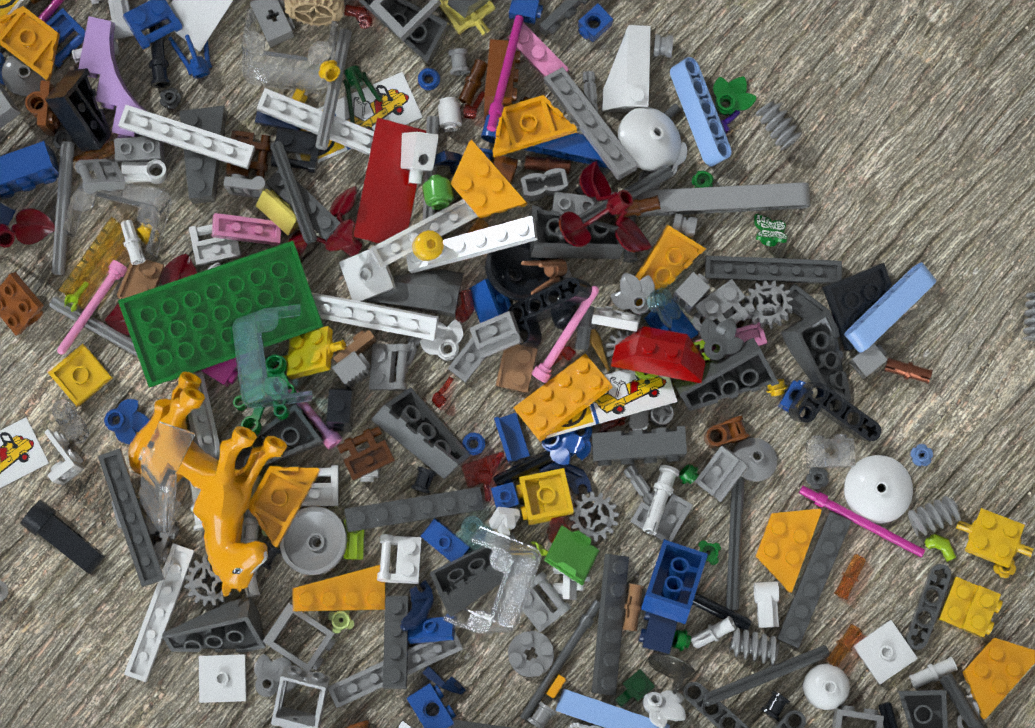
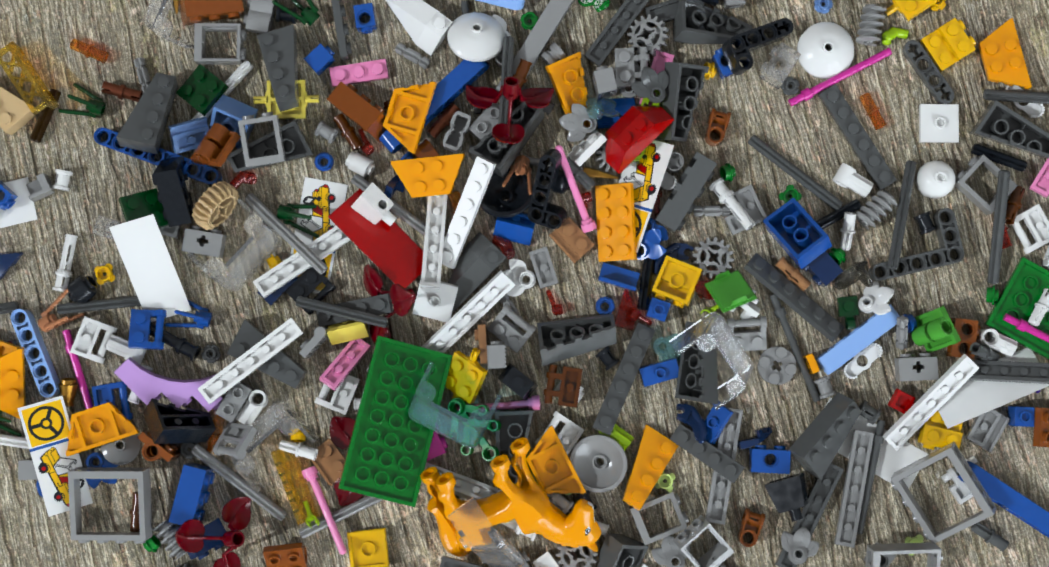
camera: 55 degrees left, 5 degrees up
blue plate [104,399,149,445] -> none
reddish brown plate [225,130,271,178] -> none
yellow plate [319,60,340,82] -> none
white plate [377,534,422,584] -> none
yellow head [412,230,444,261] -> none
bright green head [422,175,454,210] -> none
light grey plate [470,311,523,359] -> none
dark pink bar [487,15,524,132] -> none
white tile [489,507,520,537] -> none
light grey plate [544,67,637,180] -> none
light grey plate [695,445,749,502] -> none
light grey dish [733,438,777,482] -> none
light orange wing [755,509,822,593] -> none
clear orange axle [827,624,863,667] -> none
white pin [909,657,958,689] -> none

